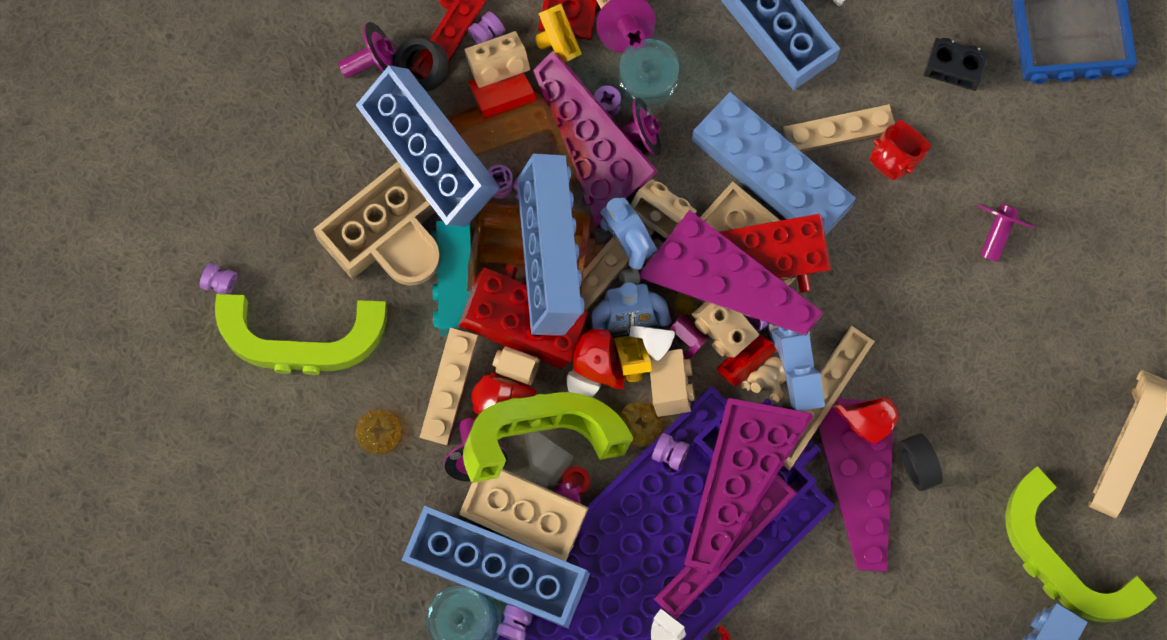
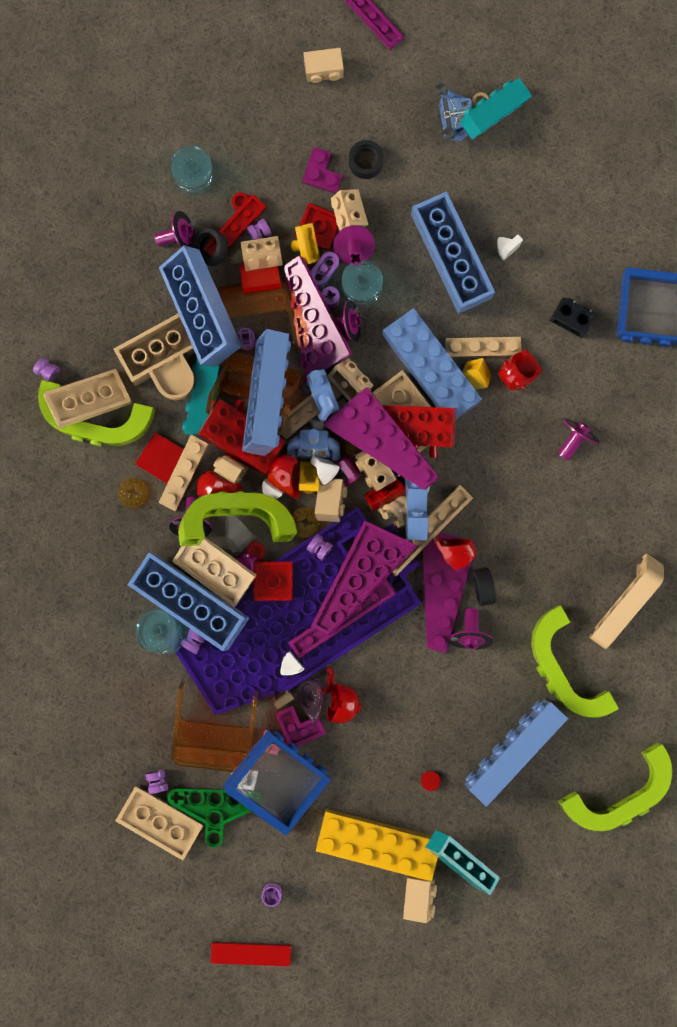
camera: 10 degrees right, 10 degrees up
none -> tan plate [43,369,131,429]
none -> red tile [135,432,184,484]
none -> red tile [254,562,293,601]
none -> medium lavender plate [310,252,339,287]
none -> magenta piece [450,608,493,649]
none -> yellow panel [462,358,492,390]

